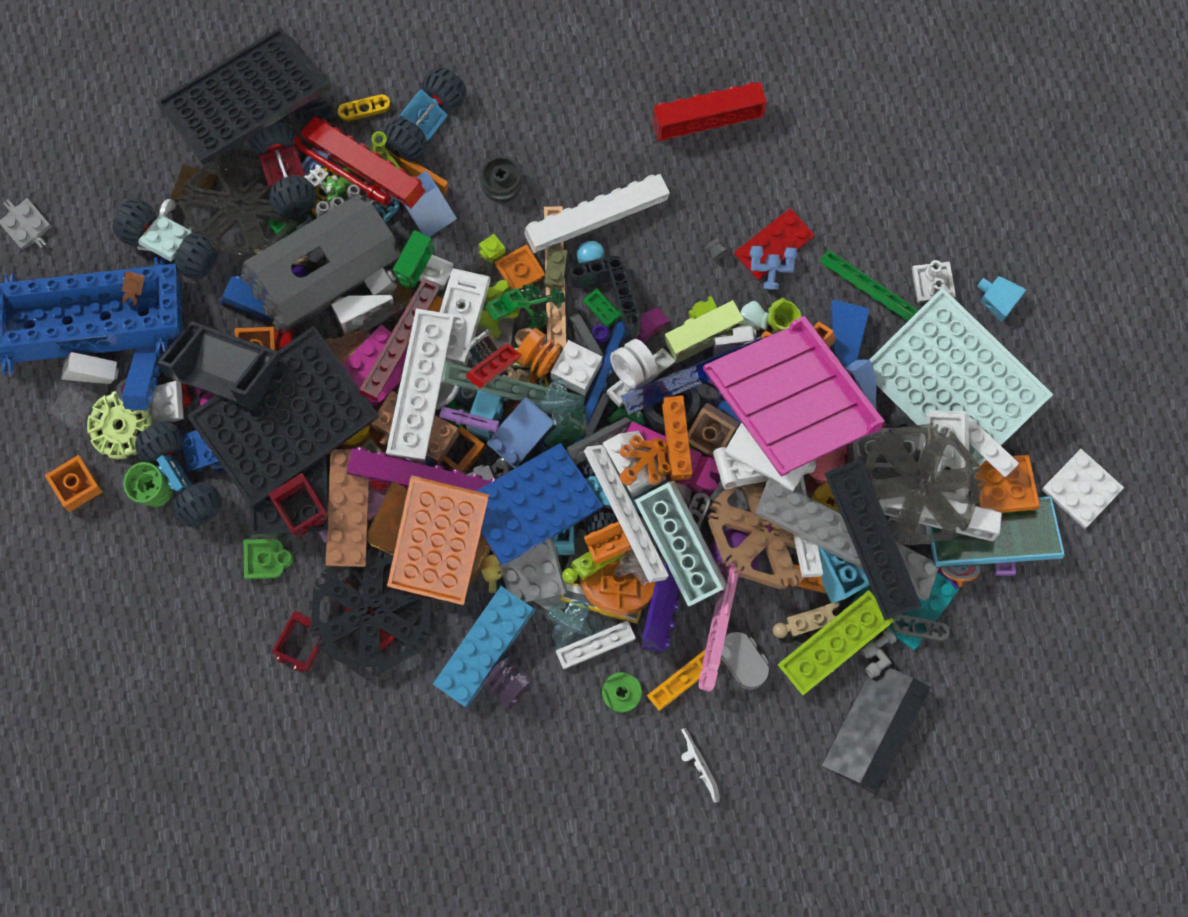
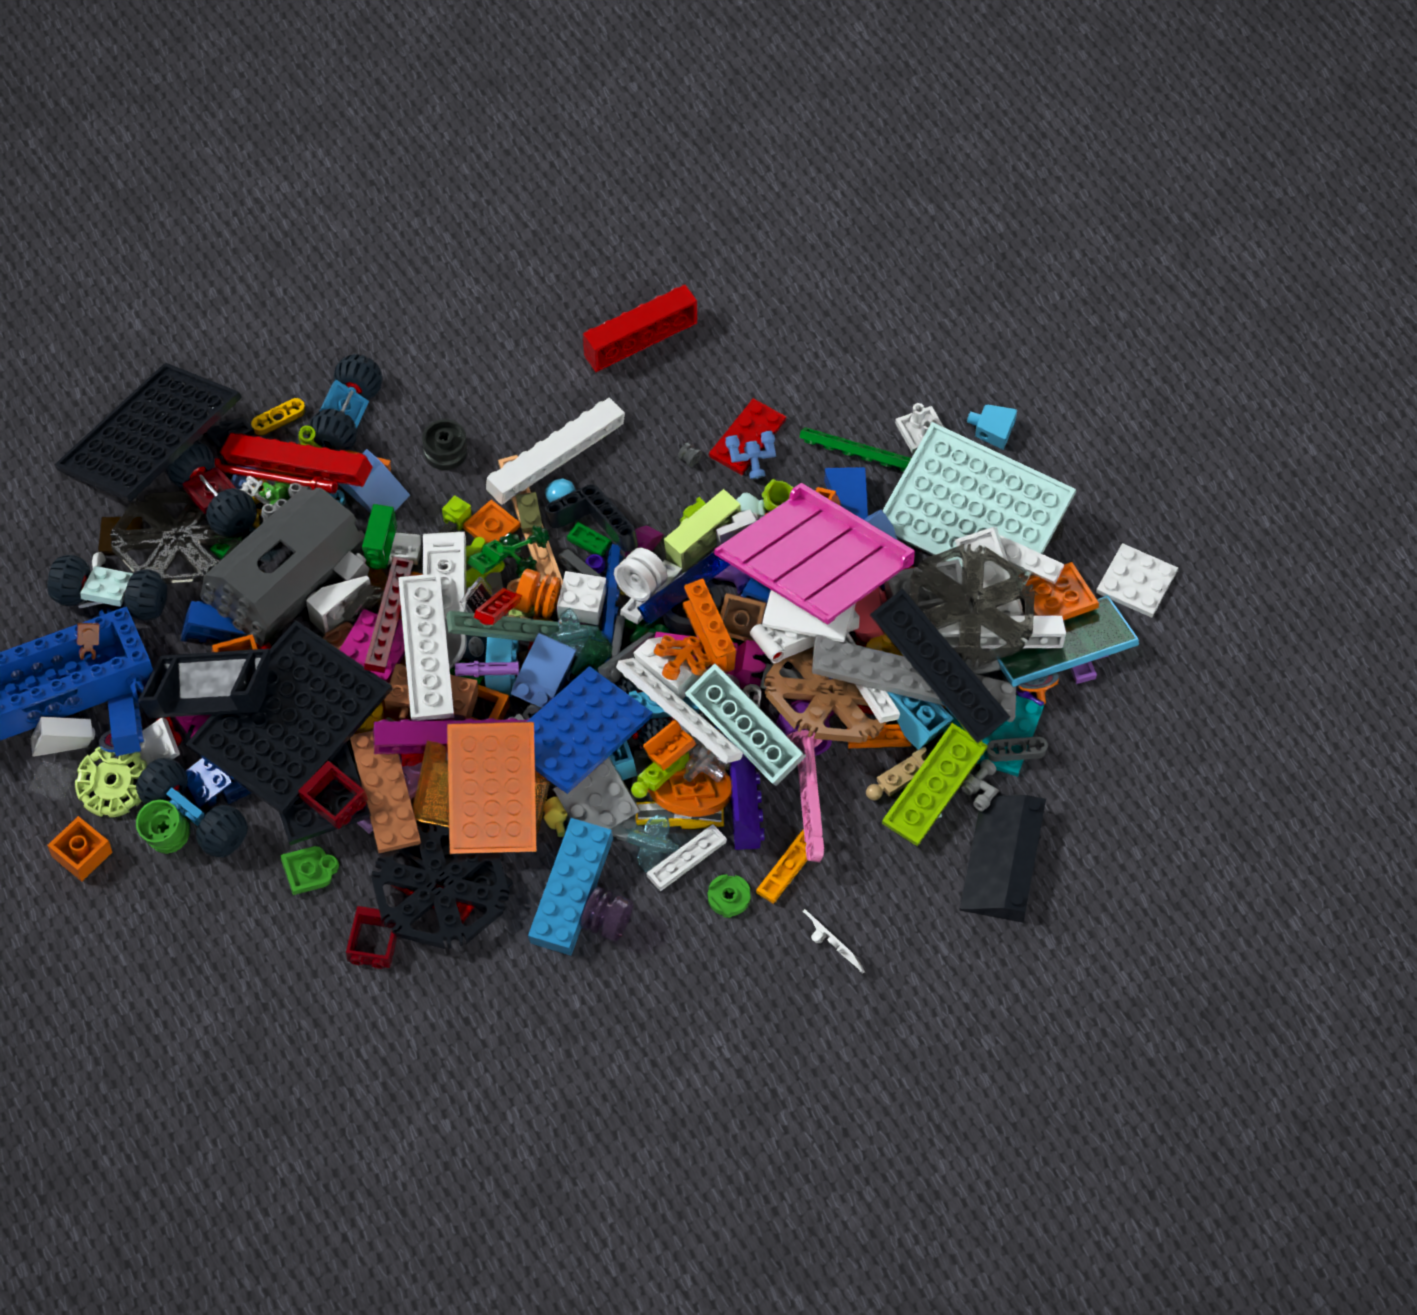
camera: 15 degrees left, 15 degrees down
light grey brick [721,632,769,690] -> none

